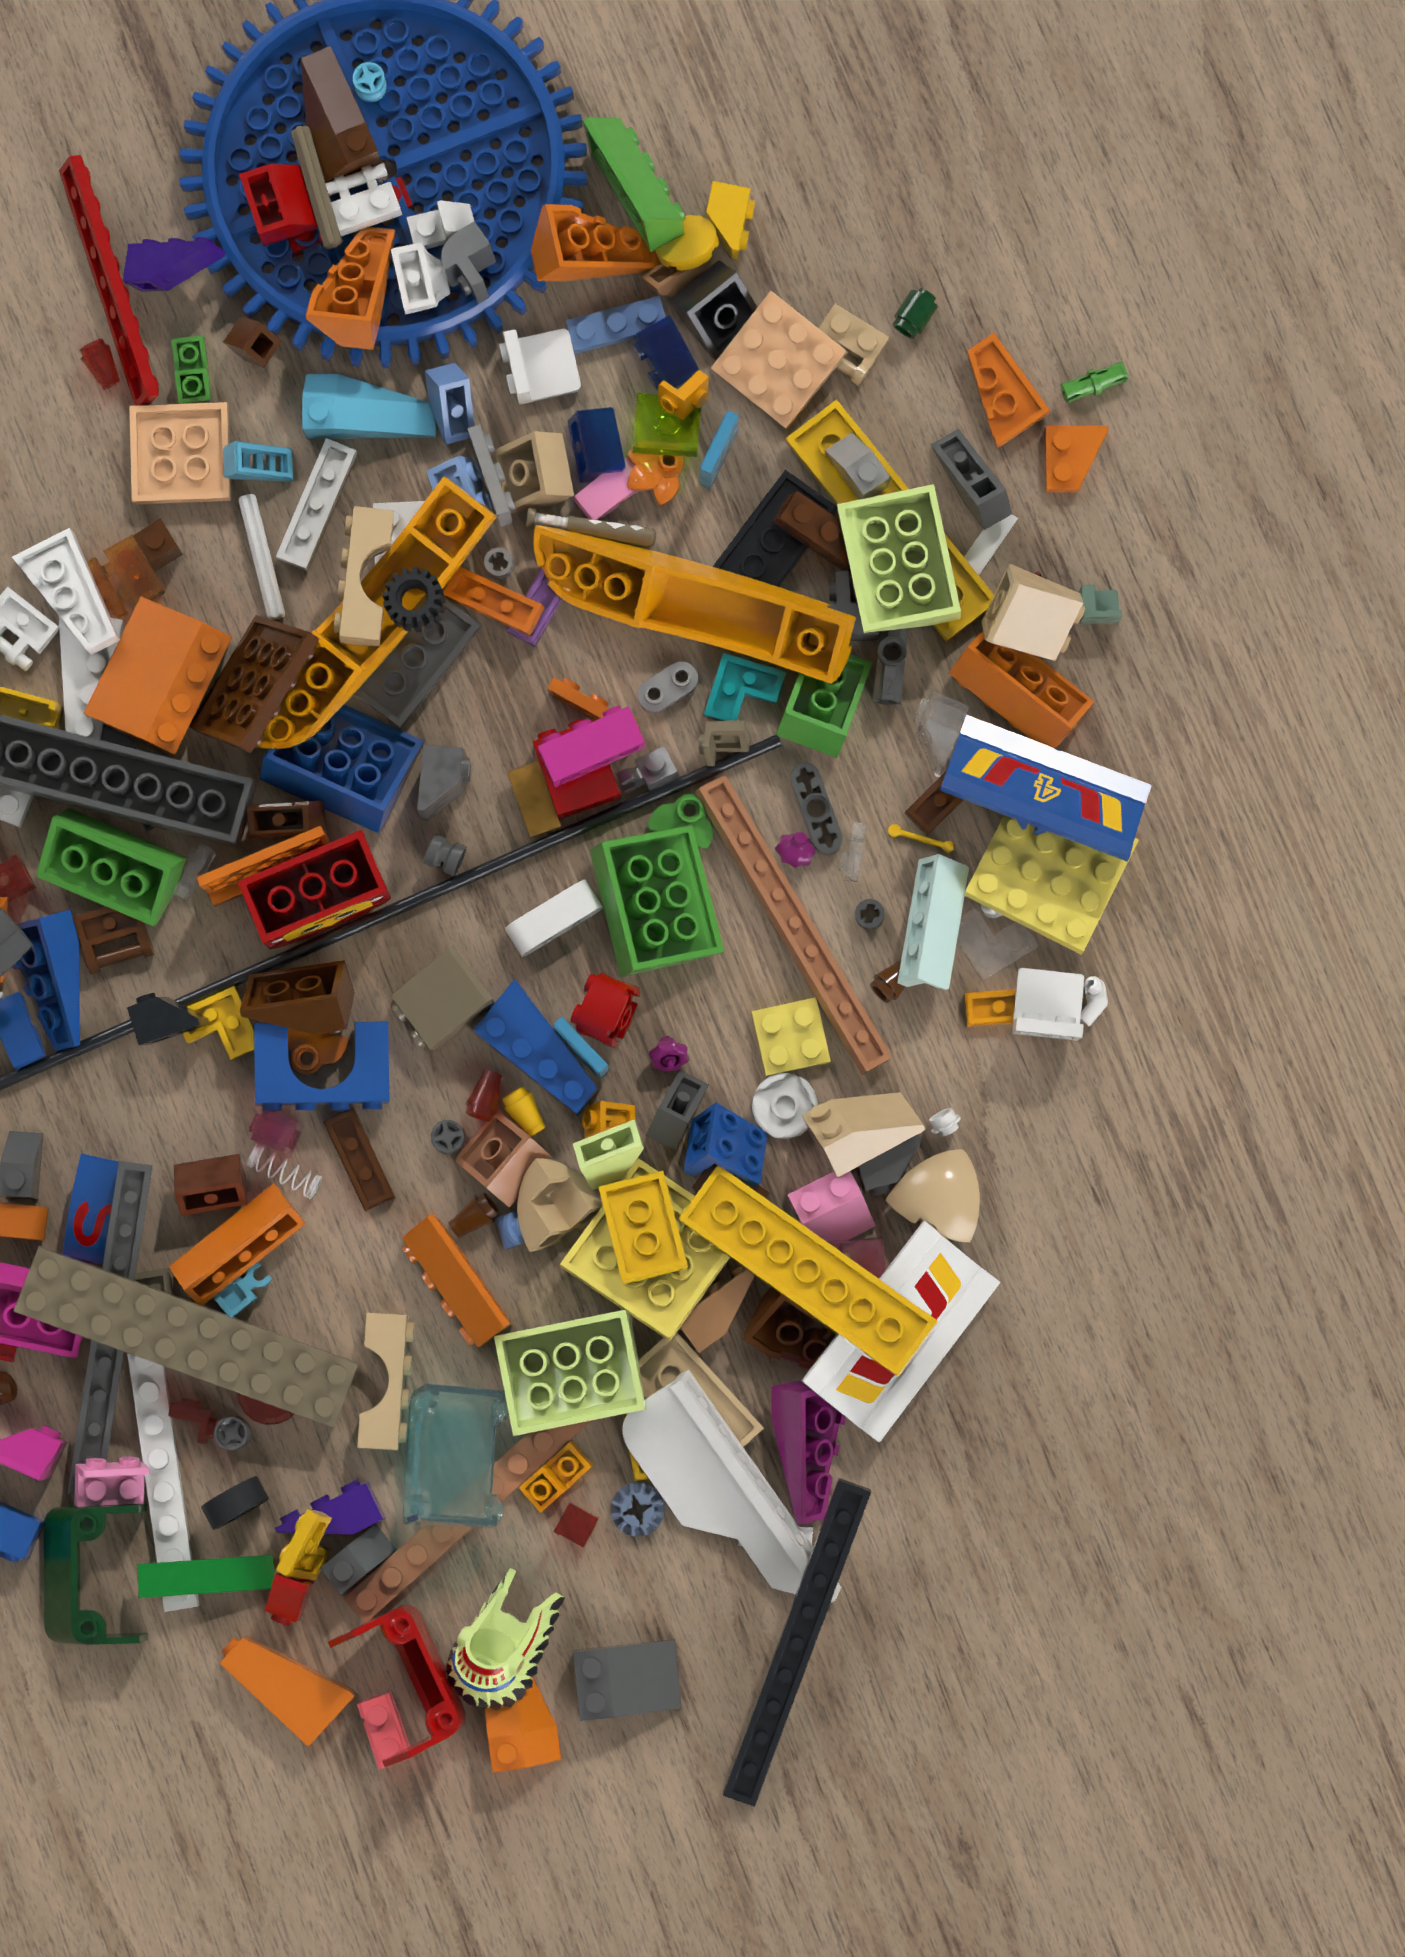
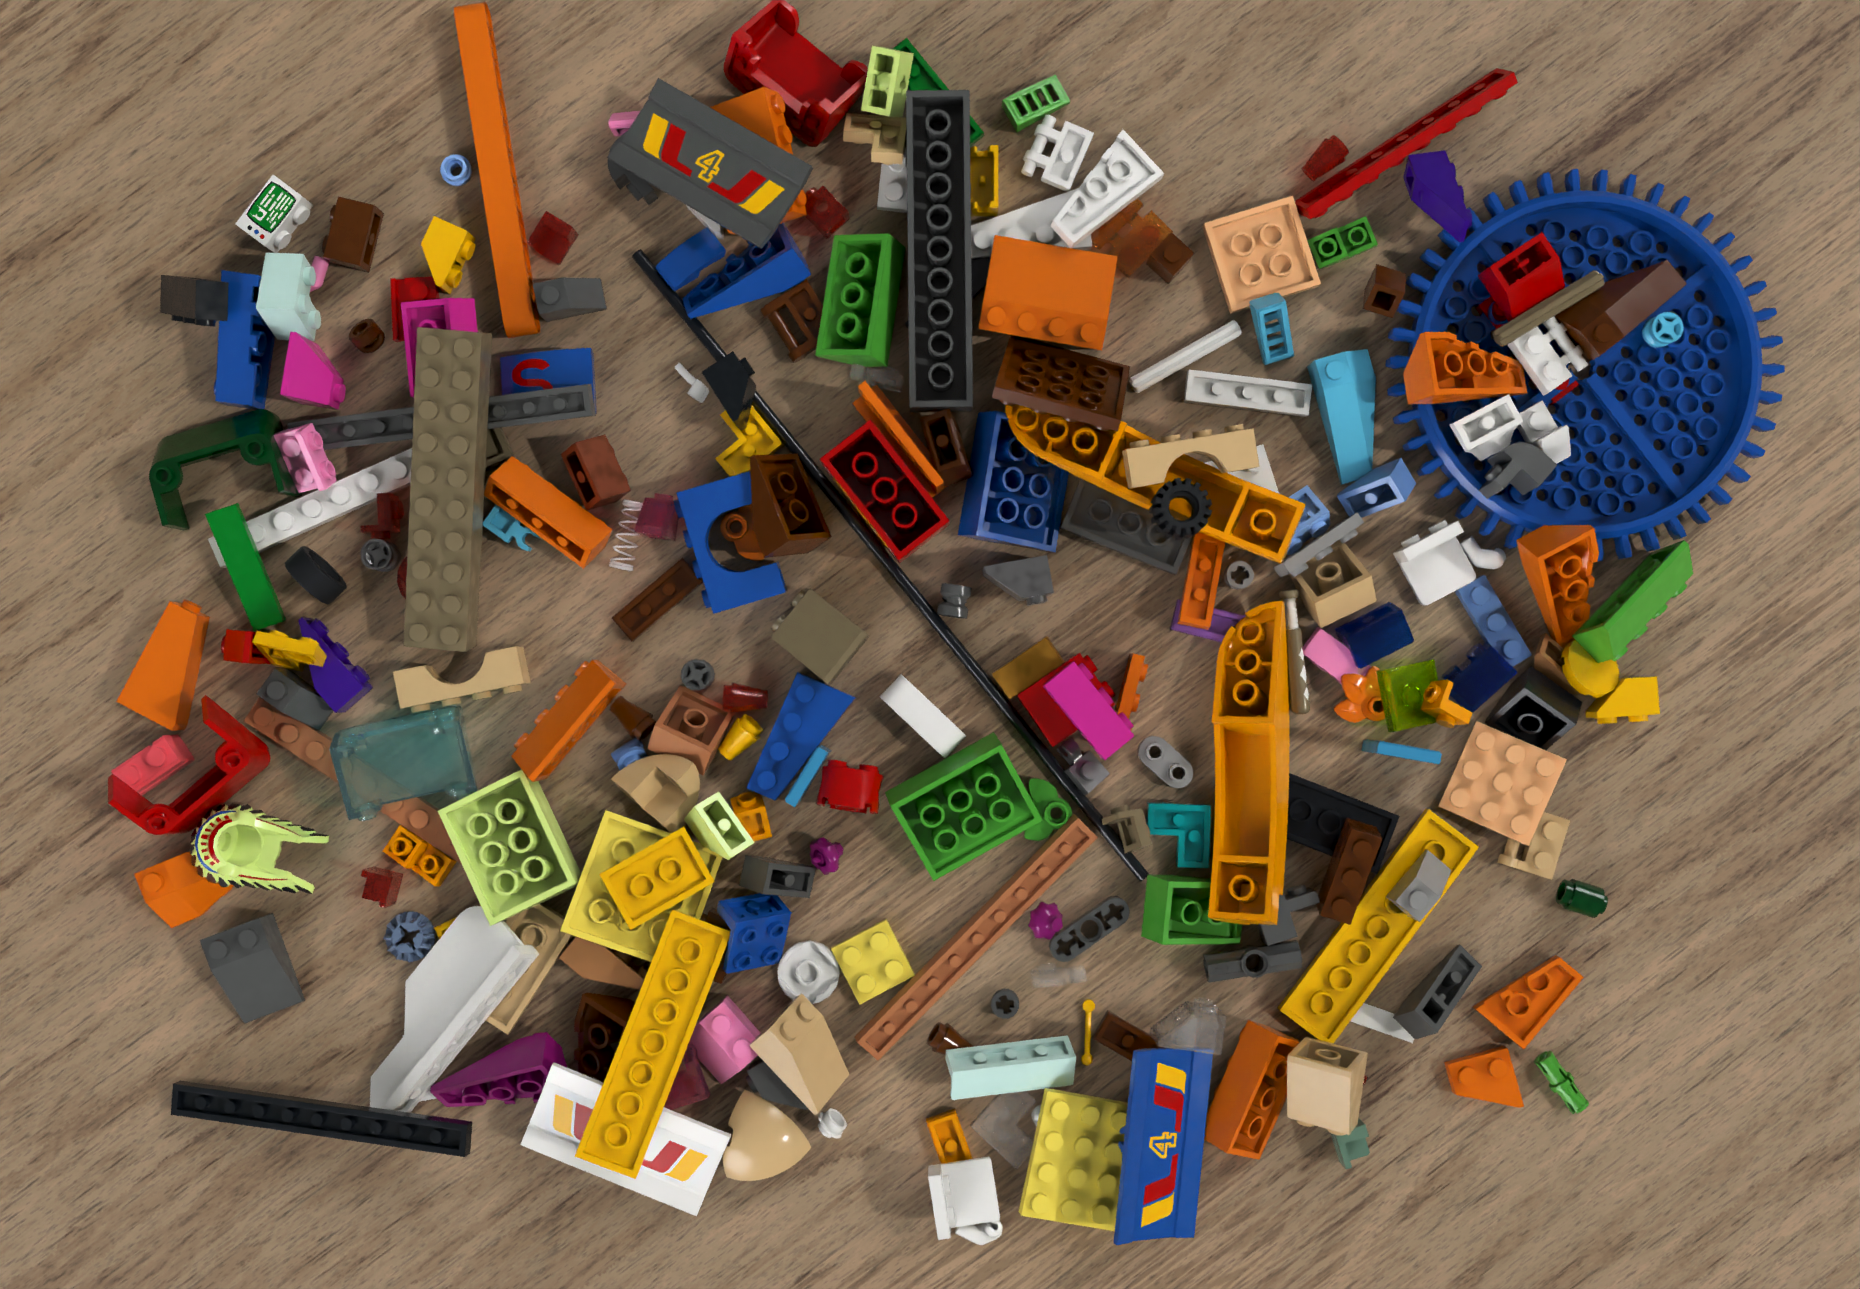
camera: 75 degrees right, 5 degrees up
yellowish green slope [837,484,961,633] -> none
none -> white hand [675,363,709,403]
none -> white arm [1460,536,1506,570]

